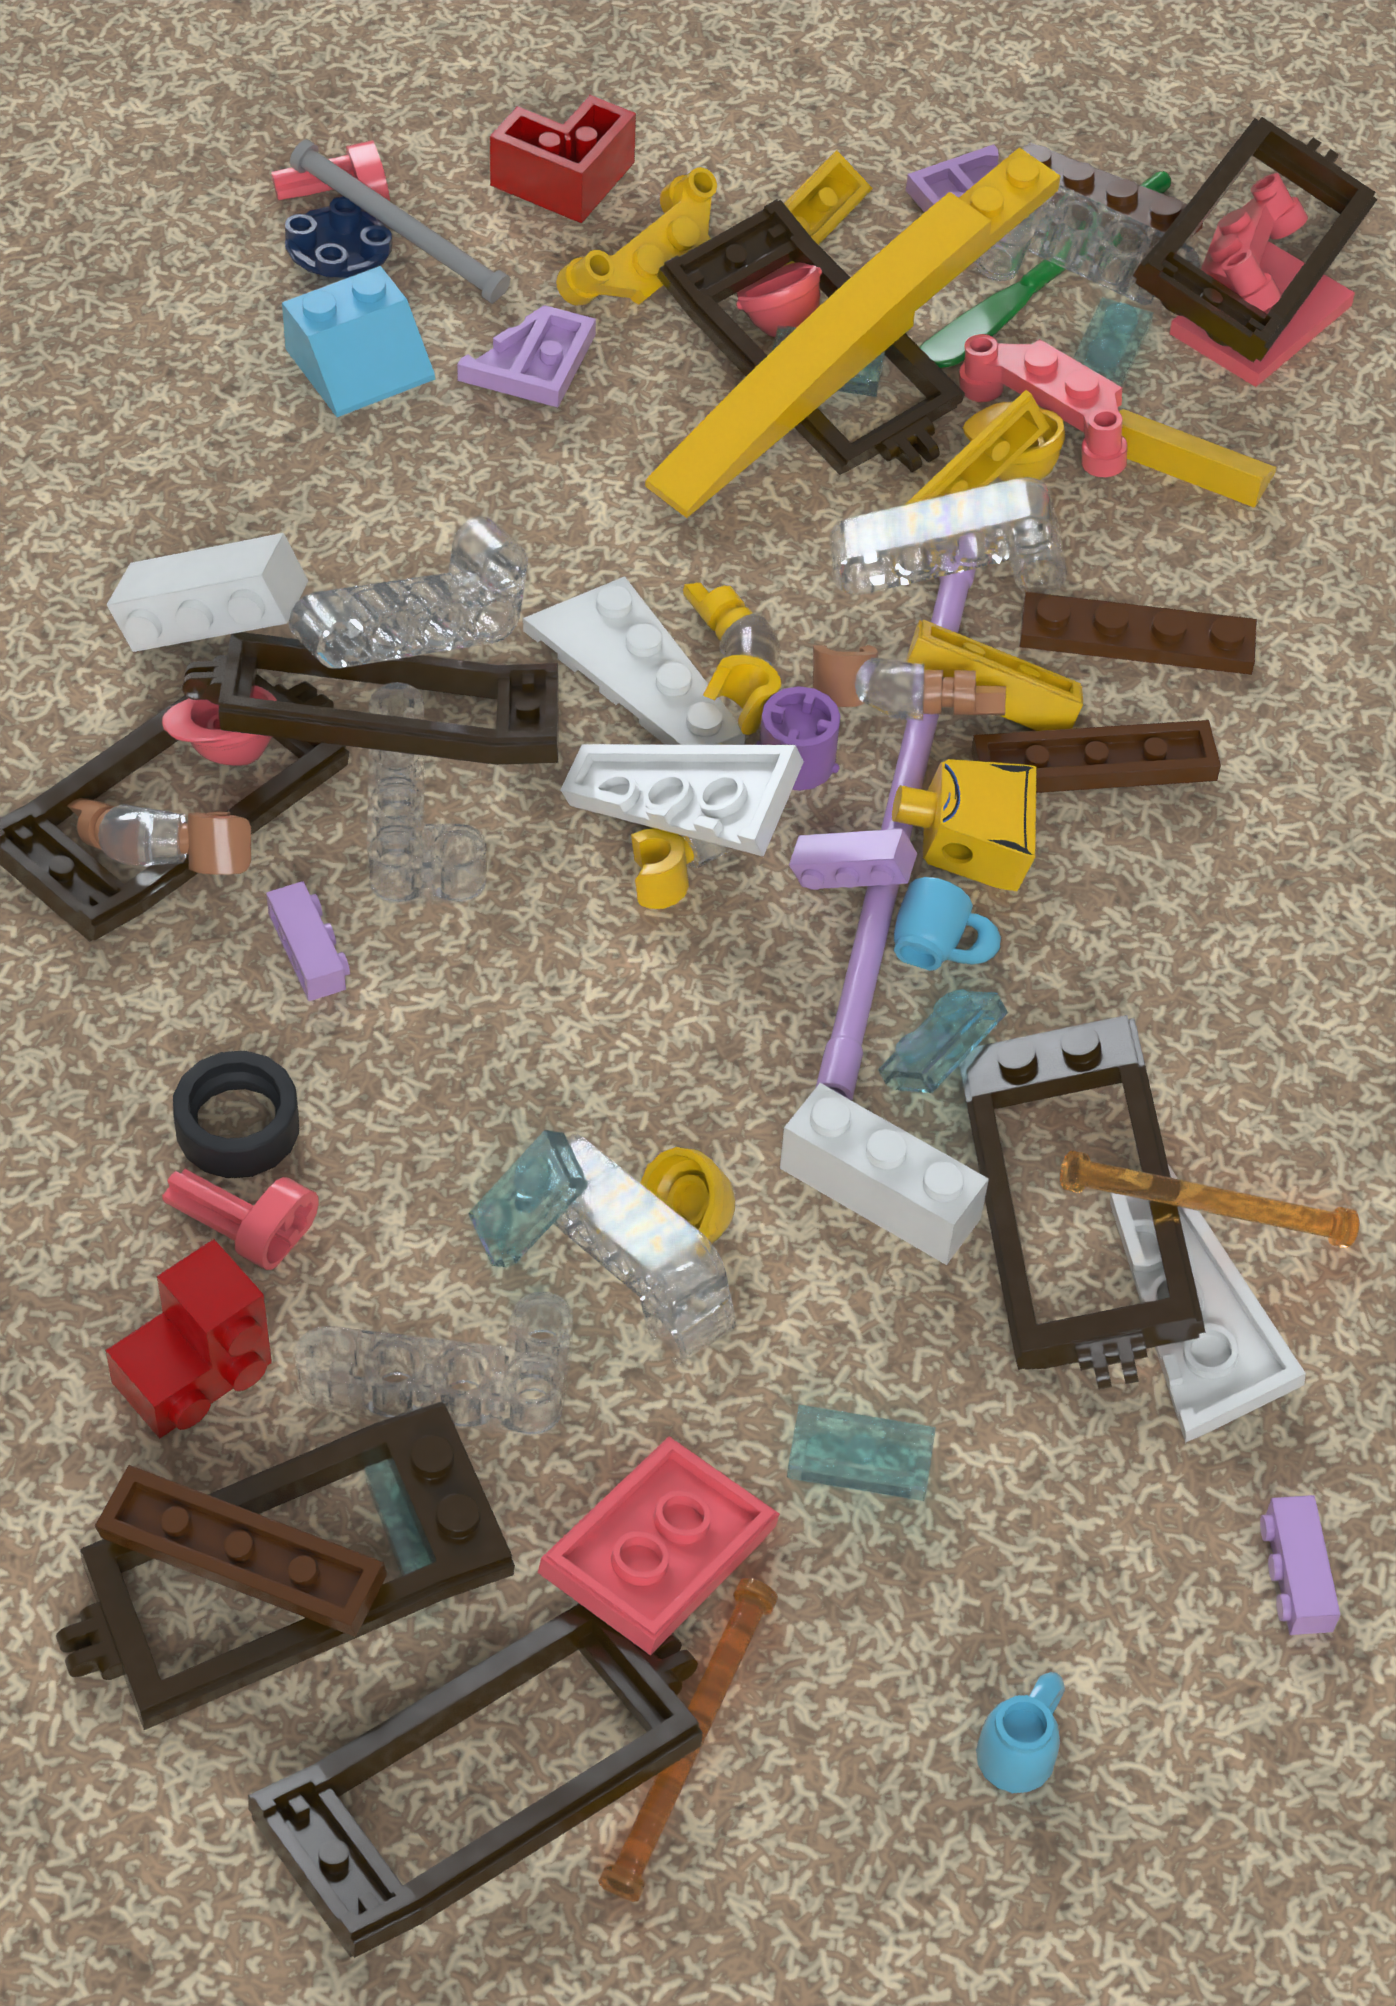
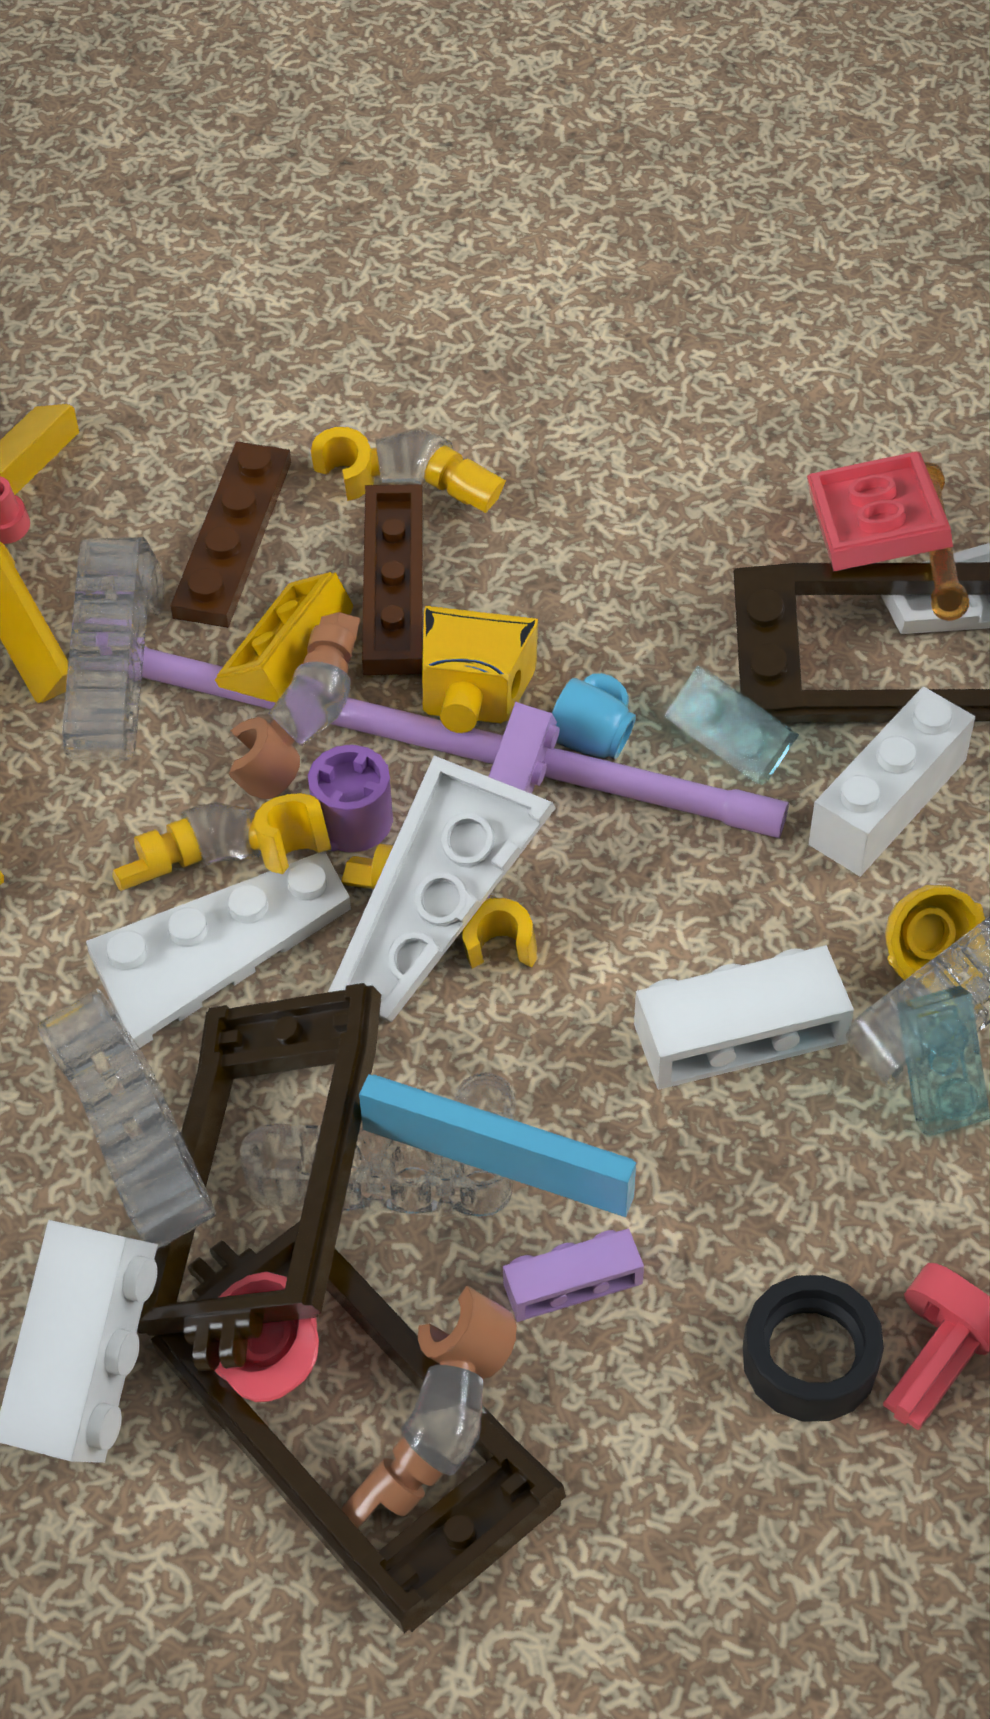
camera: 80 degrees left, 0 degrees up
none -> yellow piece [311,427,506,513]
none -> medium azure tile [359,1074,636,1217]
none -> white brick [634,945,854,1090]
none -> coral tile [807,451,953,571]

